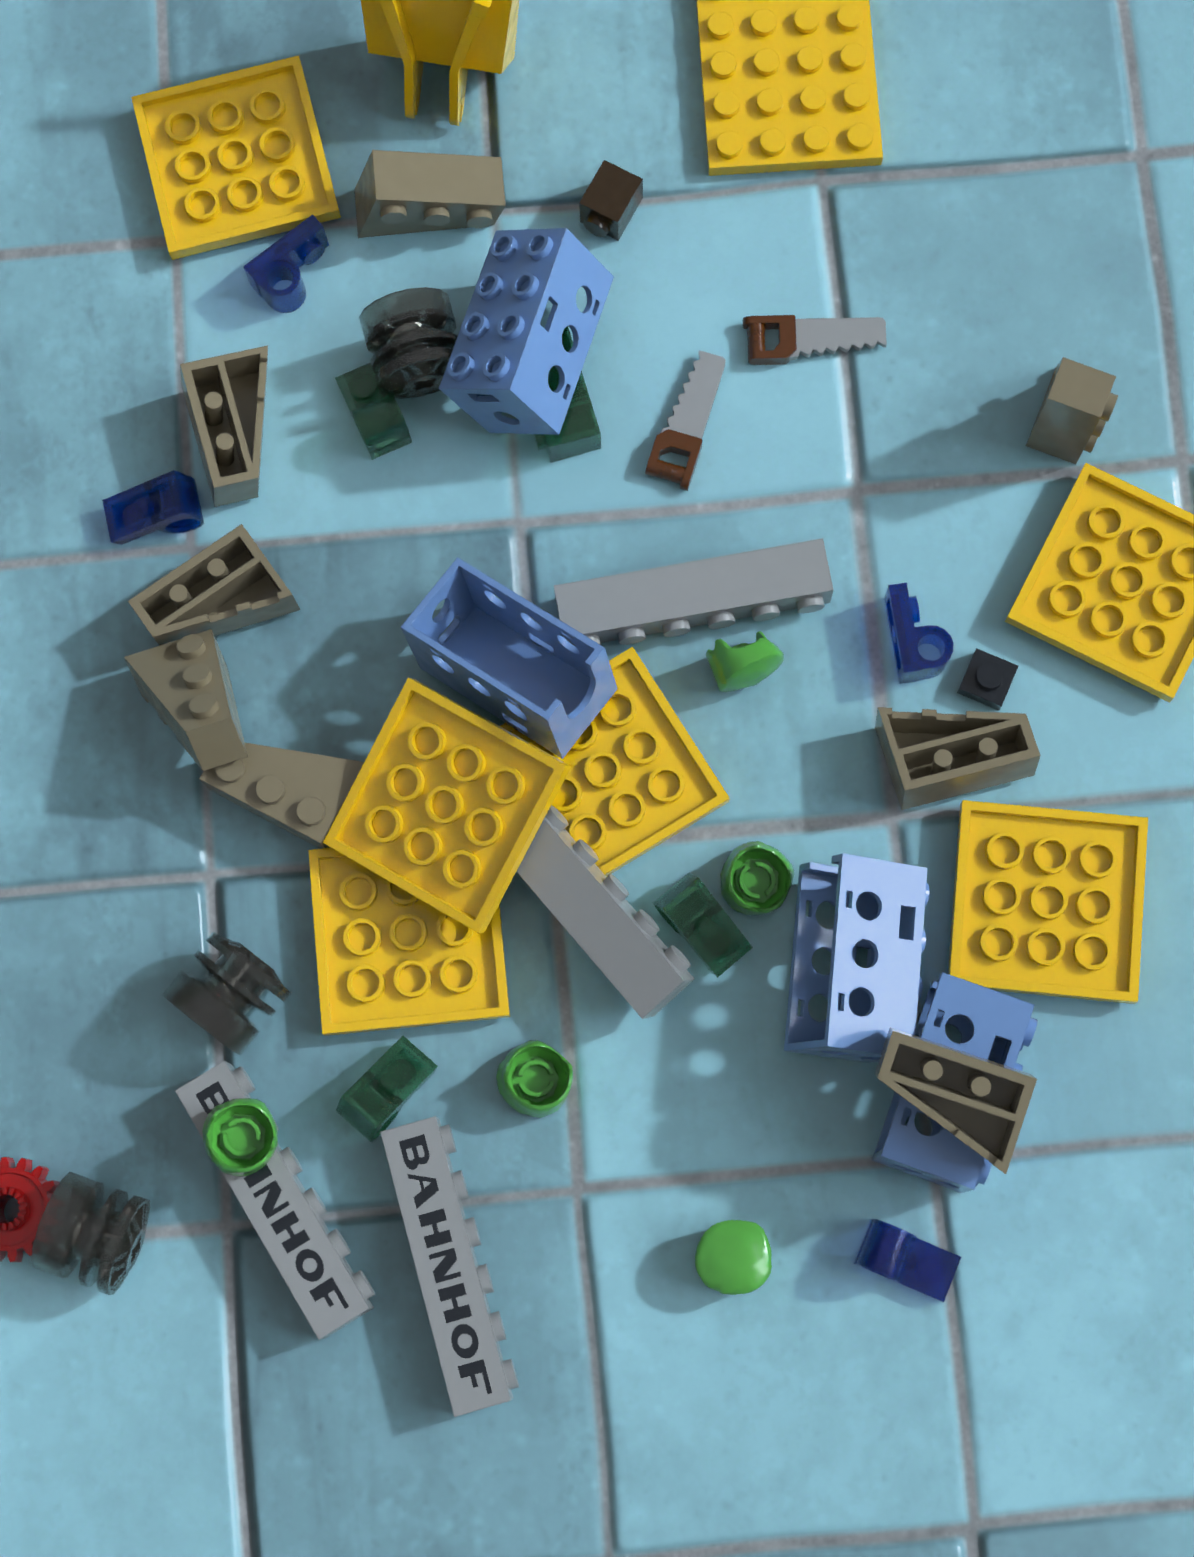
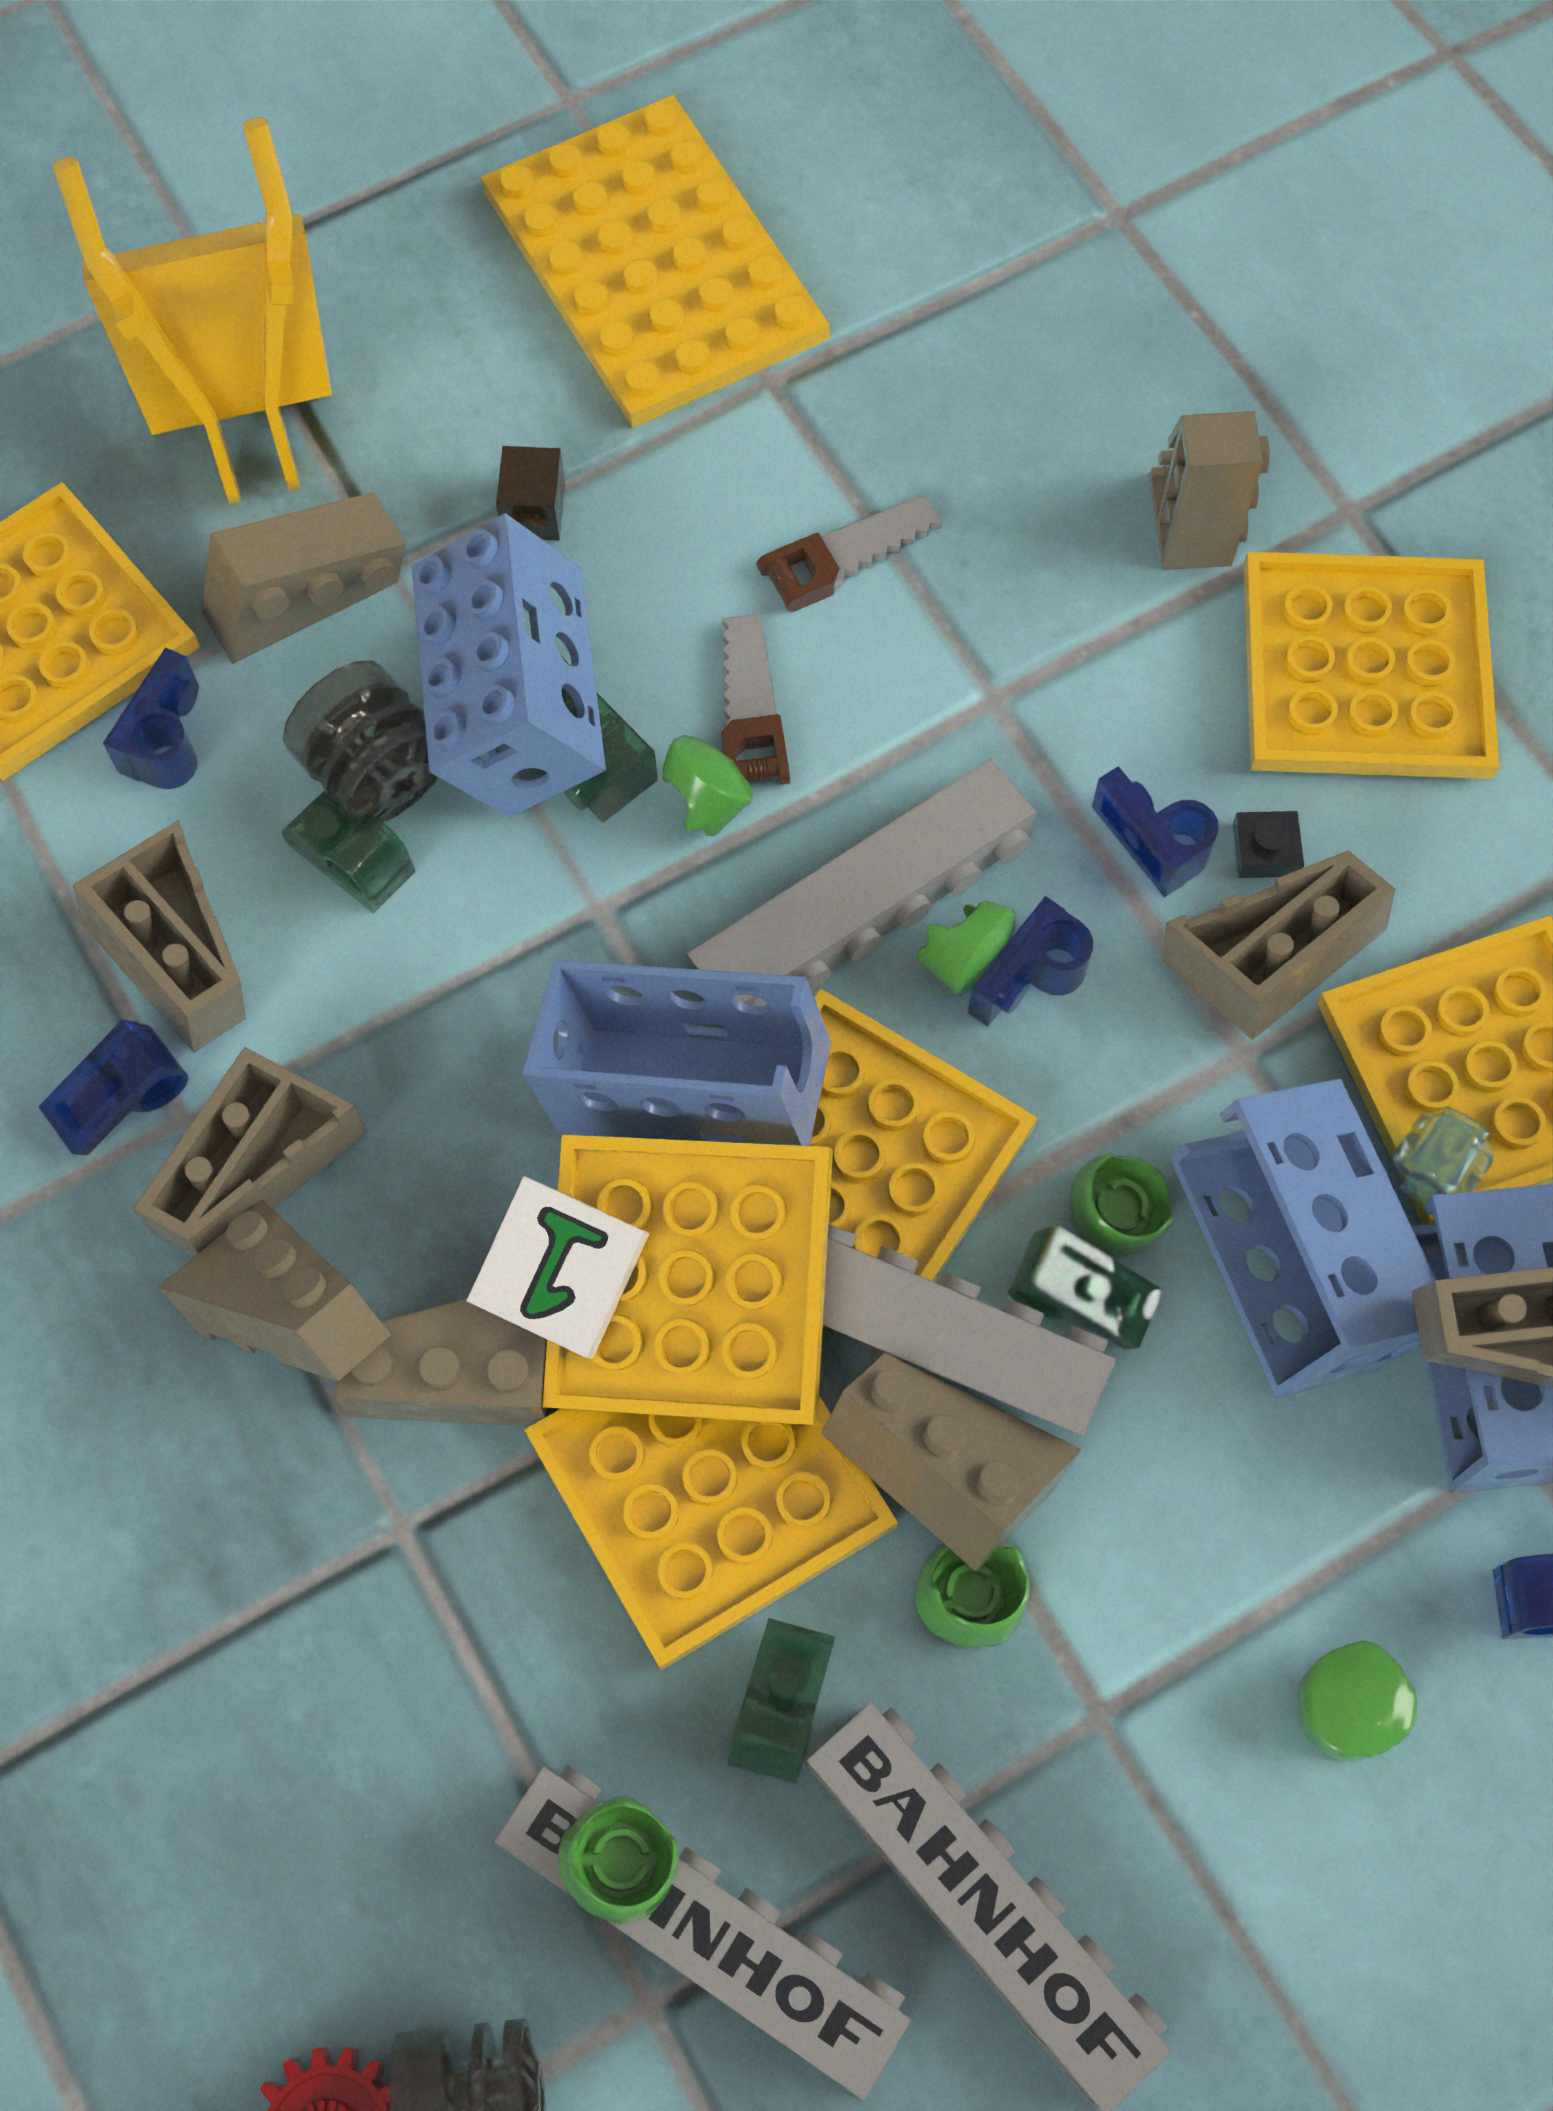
camera: 30 degrees left, 10 degrees down
clear smoke wheel [162,931,291,1056] -> none
none -> white tile [467,1176,650,1359]
none -> bright green hair [662,735,753,836]
none -> dark tan wedge [821,1352,1082,1572]
none -> clear blue plate [968,896,1093,1027]
none -> clear light blue head [1392,1106,1494,1205]

